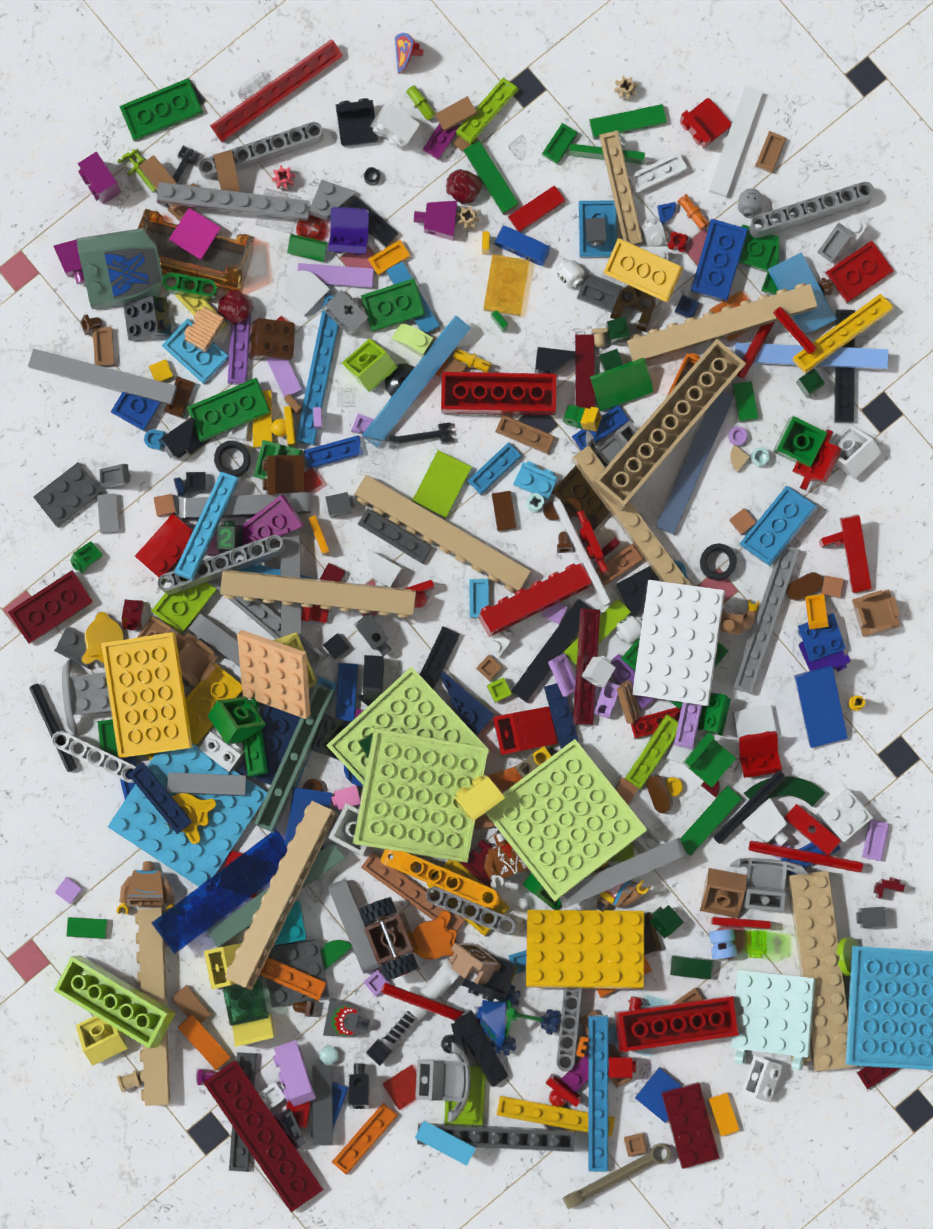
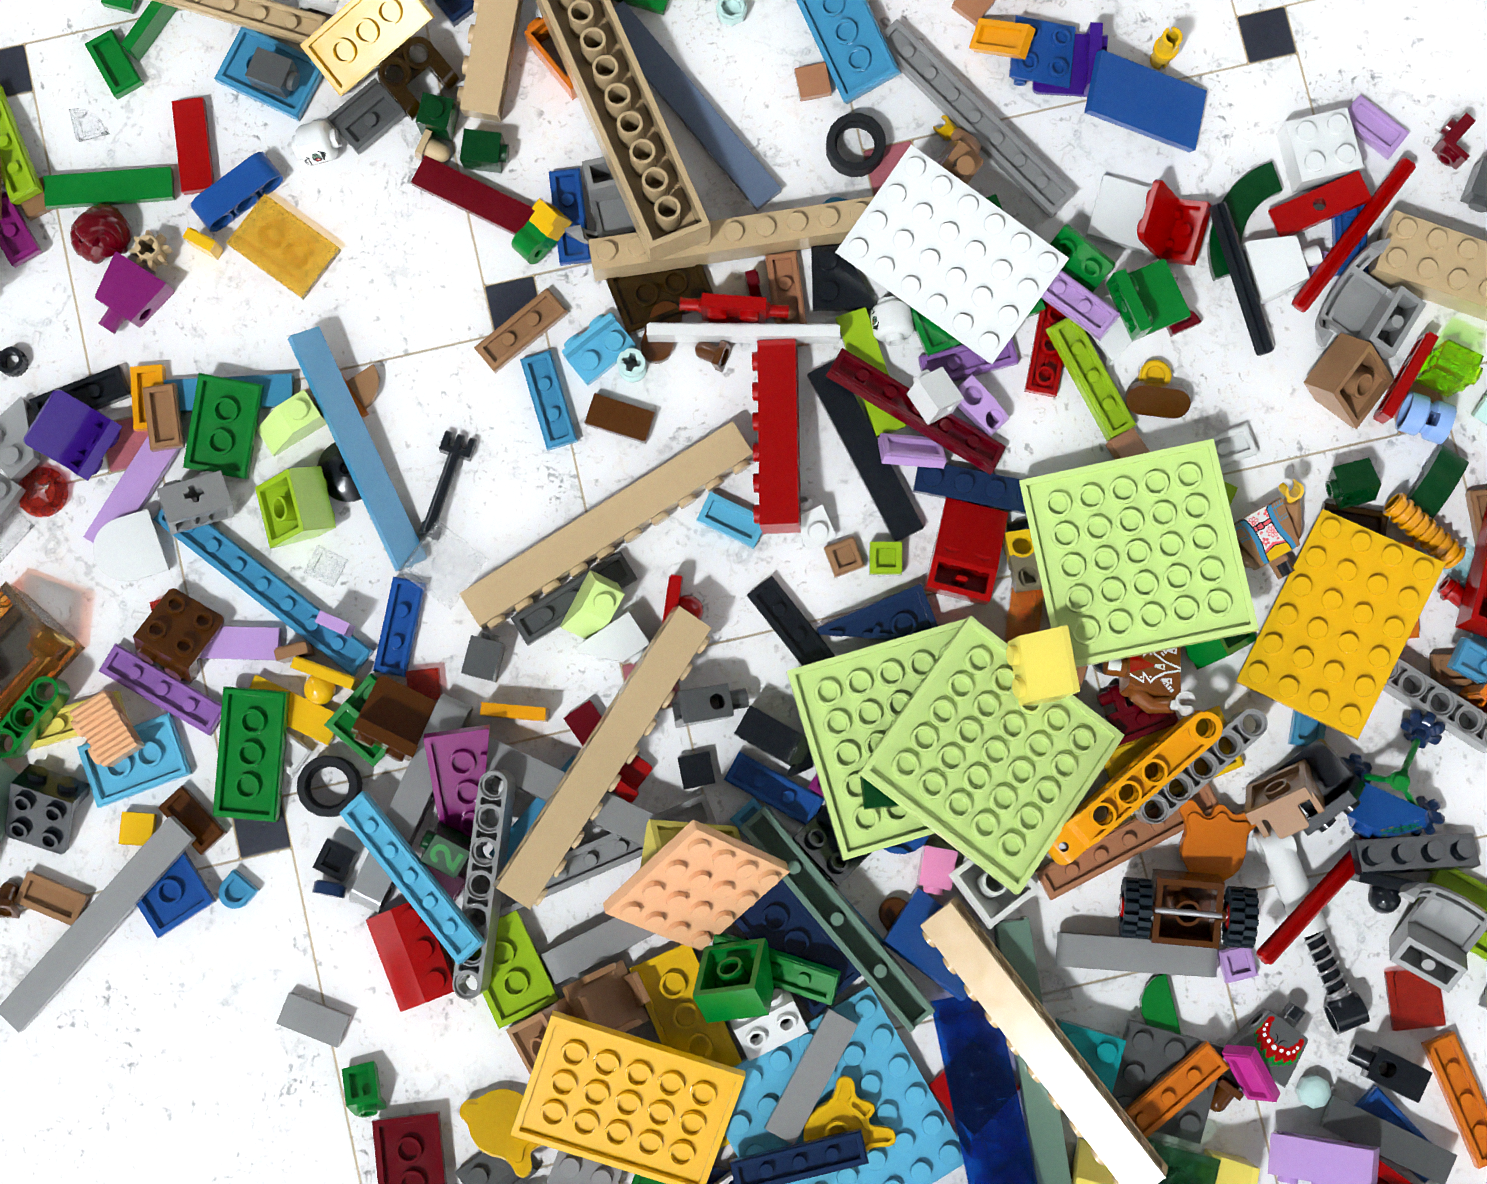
camera: 65 degrees left, 0 degrees up
dark grey plate [33,462,102,527] -> none
dark grey tile [100,464,131,488] -> none
dark red bracket [121,599,144,631] -> none
nougat tile [153,494,176,517] -> none
black slope [158,417,194,459] -> none
dark red hair [218,289,254,325] -> none
green tile [287,234,328,262] -> none
lavender tile [351,414,374,433] -> none
lime tile [412,450,472,518] -> none
red brick [441,372,557,416] -> none
yellow pin [453,347,492,372] -> none
green tile [491,310,508,332] -> none
black slope [535,347,576,374] -> none
lavender tile [542,603,568,625] -> none
light grey beam [559,838,687,909] -> none
green tile [590,358,654,411] -> none
medium nougat tile [617,680,641,724] -> none
green tile [680,786,742,856] -> none
lavender tile [728,426,748,446] -> none
tan tile [730,445,750,472] -> none
reddish brown tile [786,572,823,601] -> none
none -> medium nougat tile [142,383,185,452]
none -> yellowish green slope [560,570,625,639]
none -> dark pink tile [1222,1044,1281,1102]
none -> light orange piece [1383,493,1466,569]

